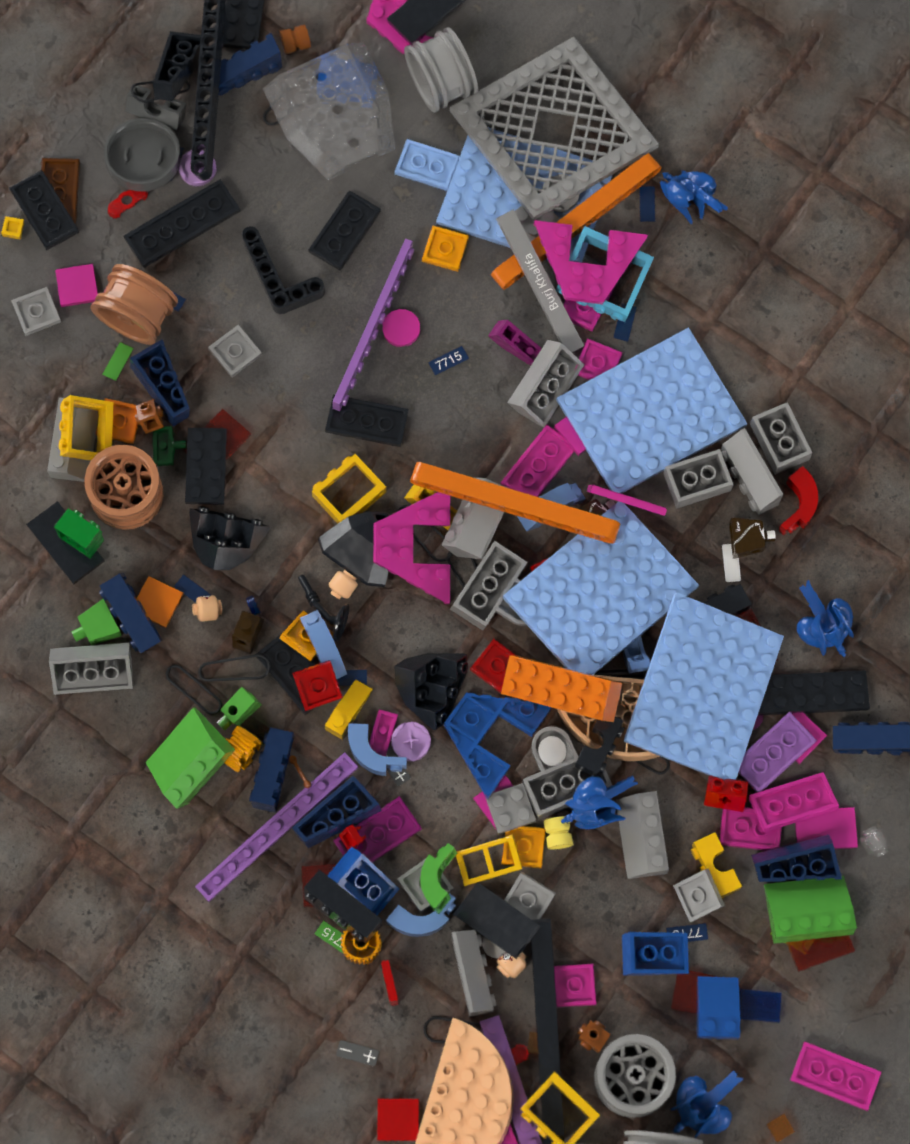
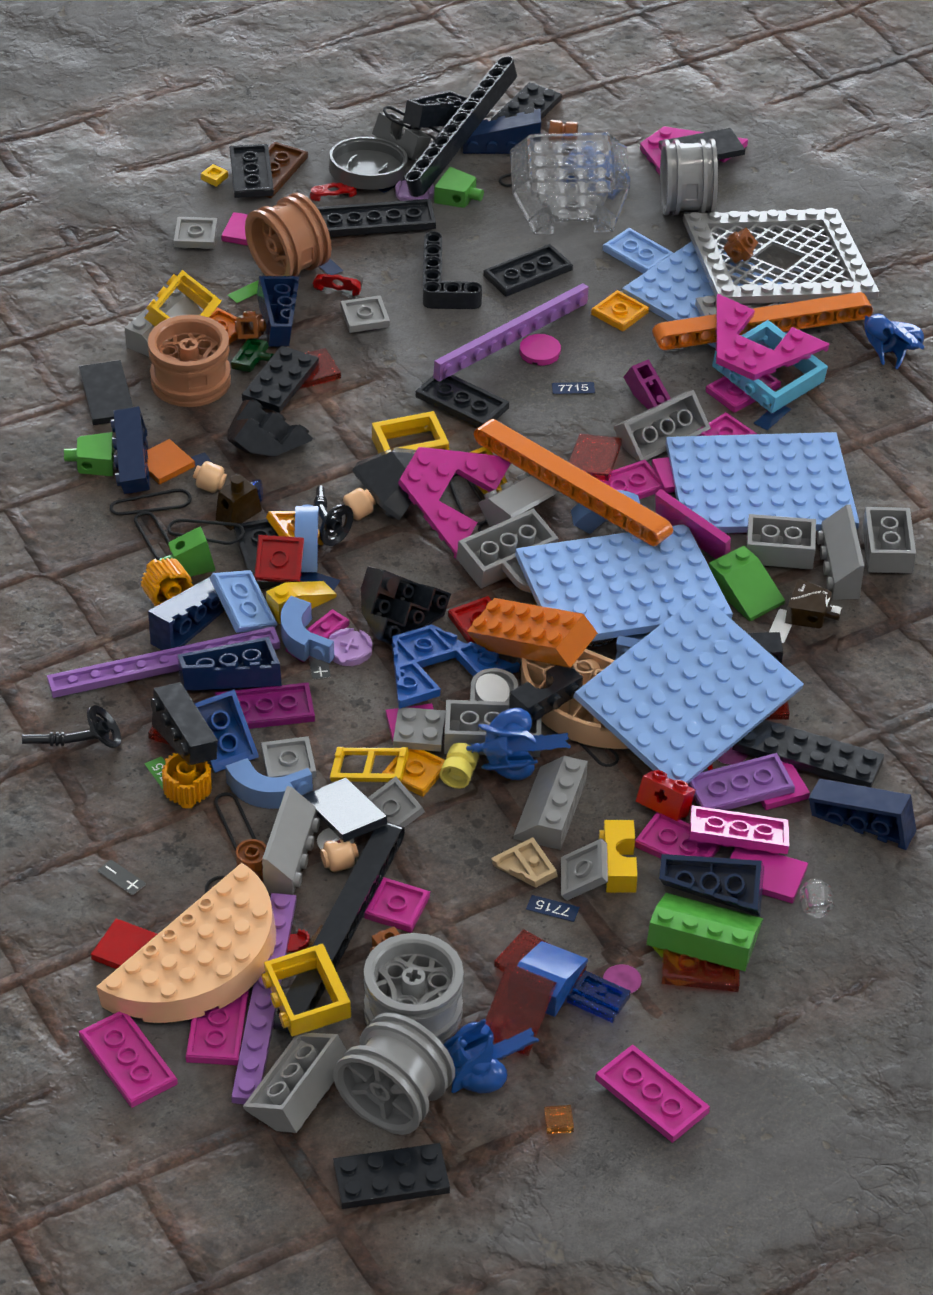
camera: 25 degrees right, 30 degrees down
light grey slope [49,643,133,695] -> none
green brick [54,508,104,559] -> none
bright green slope [146,707,235,809] -> none
dark orange hinge [289,756,311,788] -> none
red tile [339,824,366,850] -> none
red tile [381,960,399,1006] -> none
bright green arch [420,843,457,914] -> none
light grey tile [496,209,584,352] -> none
blue slope [622,932,689,976] -> none
dark blue sticker [640,186,655,222] -> none
red arch [779,466,818,535] -> none
blue hair [796,580,854,657] -> none
none -> black dish [22,705,121,748]
none -> black piece [110,488,192,515]
none -> light blue tile [210,570,278,633]
none -> black piece [214,792,256,850]
none -> dark orange wheel [236,839,267,882]
none -> red piece [313,274,361,296]
none -> bright green torso [434,167,484,208]
none -> clear red tile [485,963,557,1056]
none -> tan wing [491,837,558,887]
none -> clear red tile [569,434,622,481]
none -> flat silver sticker [603,964,642,995]
none -> bright green slope [709,546,785,621]
none -> dark orange brick [723,227,758,263]

